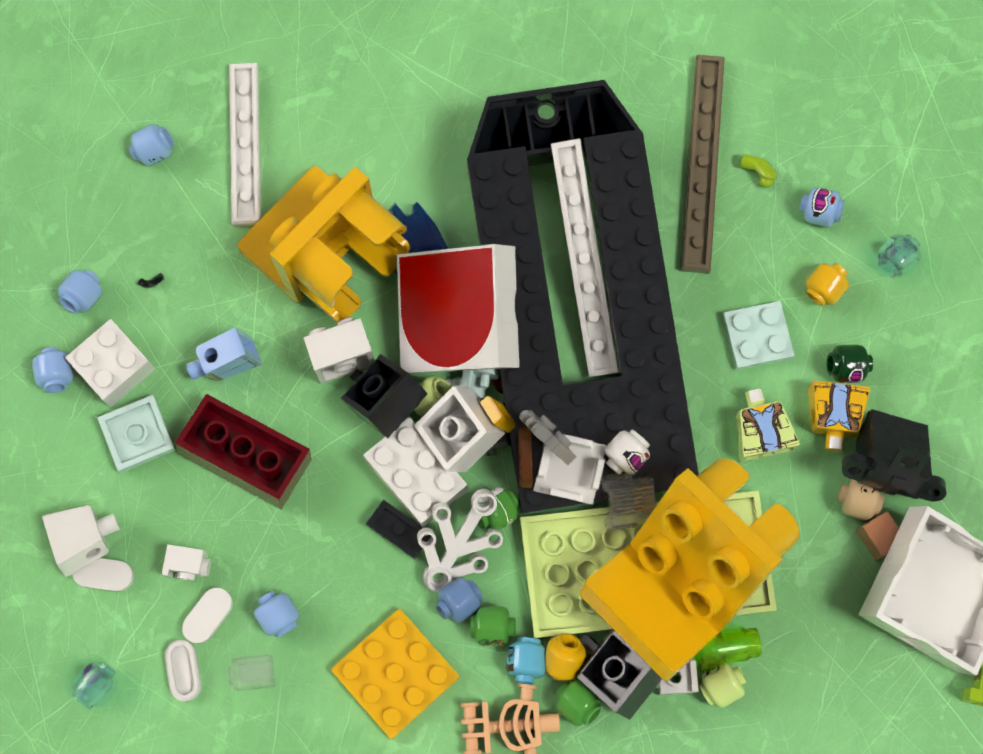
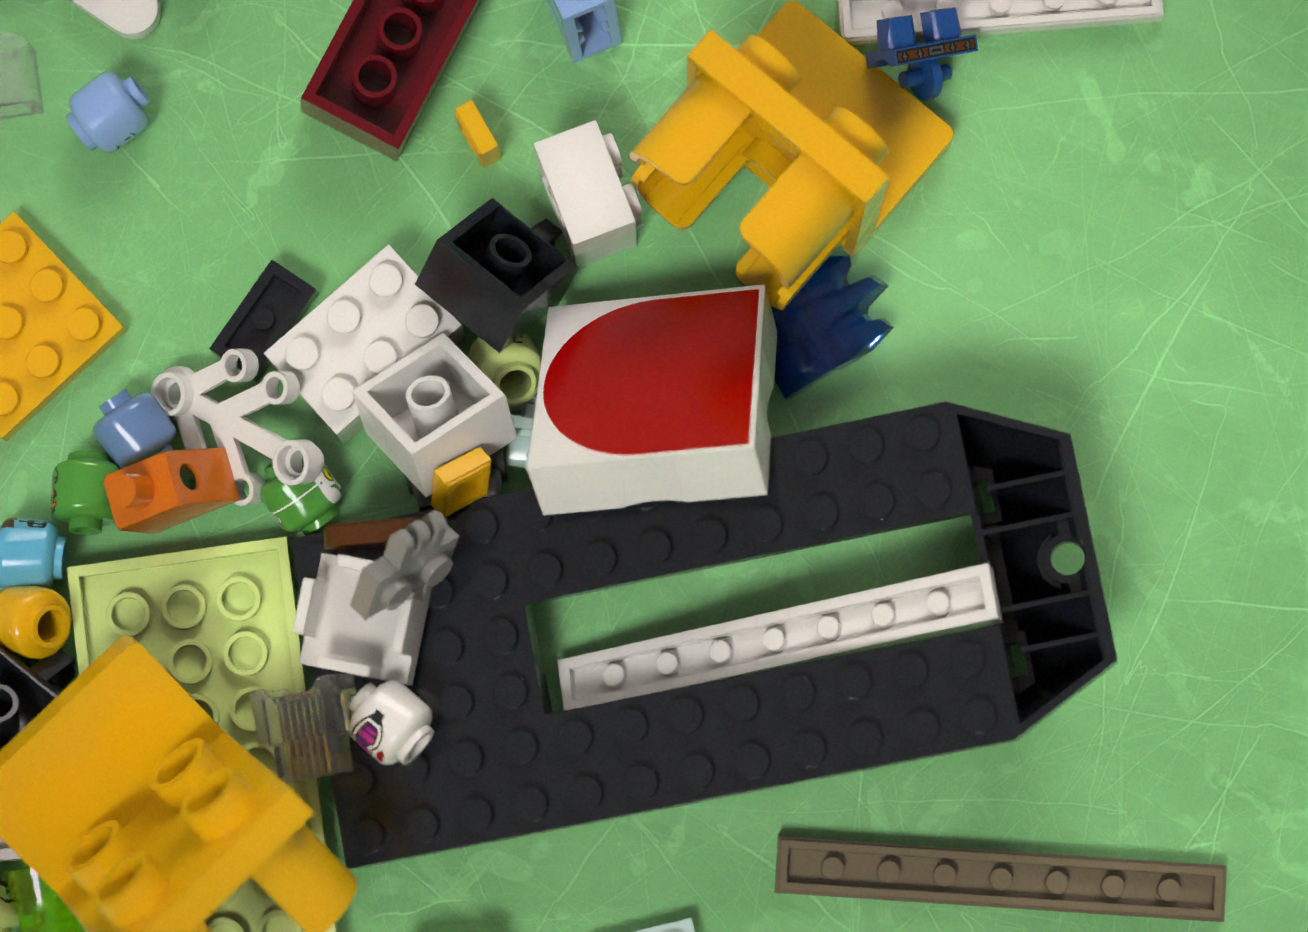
camera: 90 degrees right, 5 degrees up
none -> orange torso [103,448,240,534]
none -> yellow tile [454,99,501,168]
none -> blue hips [865,7,978,100]

